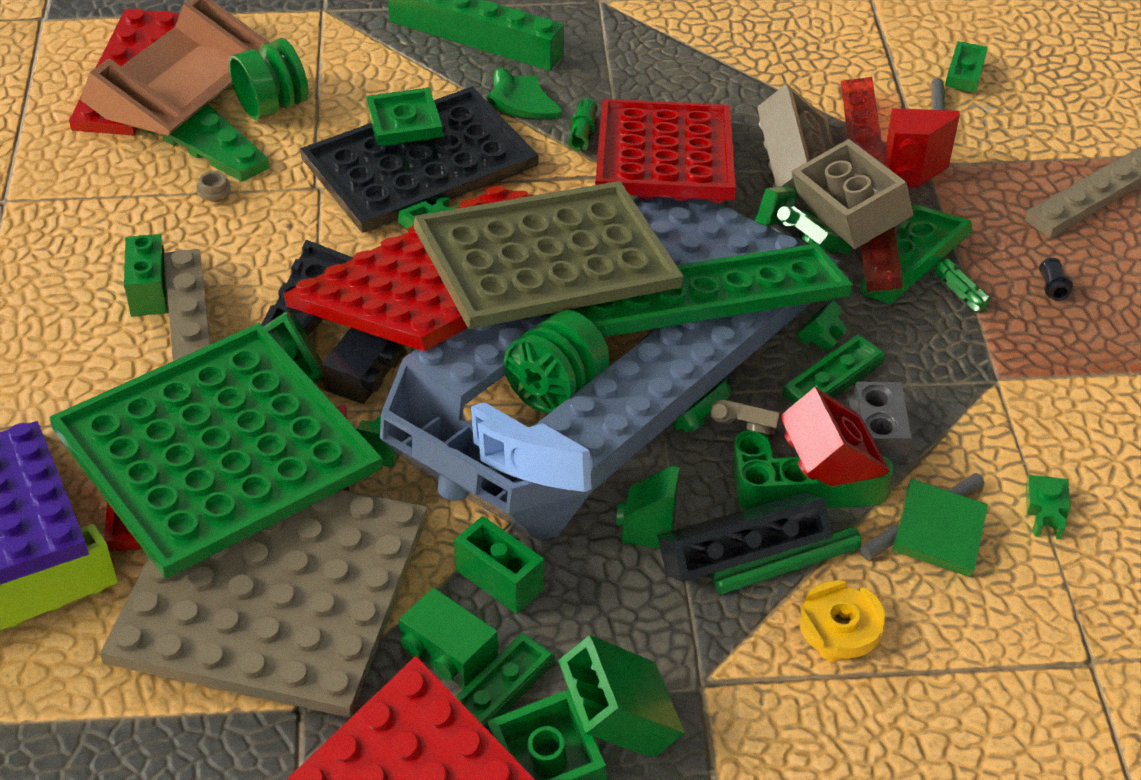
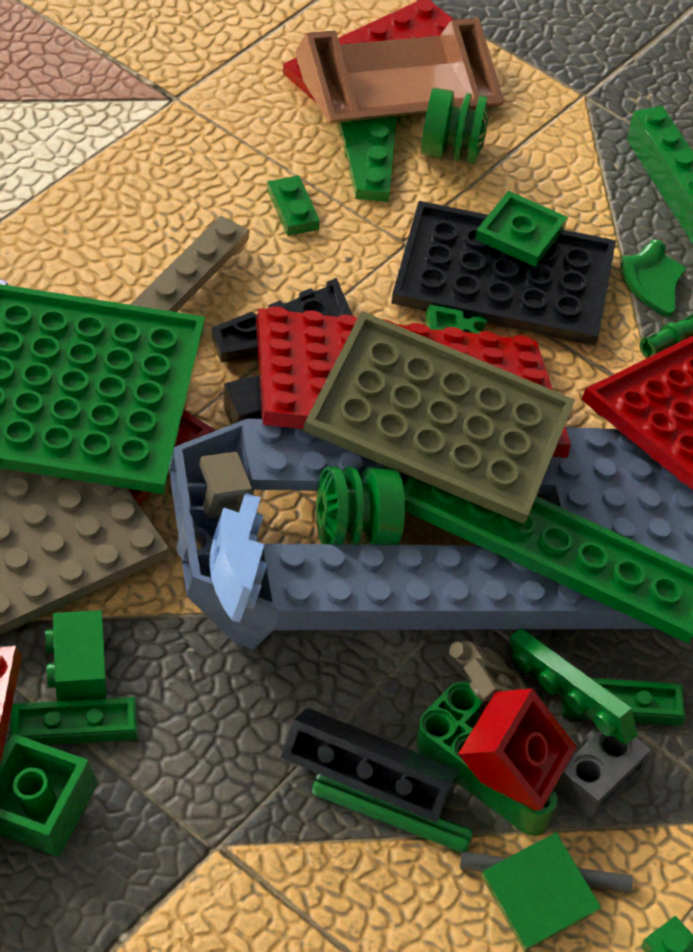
camera: 40 degrees right, 5 degrees up
green brick [124,234,167,317] -> none
dark tan plate [197,171,231,202] -> none
green slope [263,312,323,385] -> none
green brick [454,515,544,614] -> none
green brick [558,635,685,758] -> none
green slope [616,466,680,548] -> none
green plate [671,378,732,433] -> none
green tile [796,300,847,352] -> none
yellow plate [799,580,885,662] -> none
none -> dark tan panel [199,452,252,519]
none -> green plate [267,175,320,236]
none -> green plate [509,628,638,745]

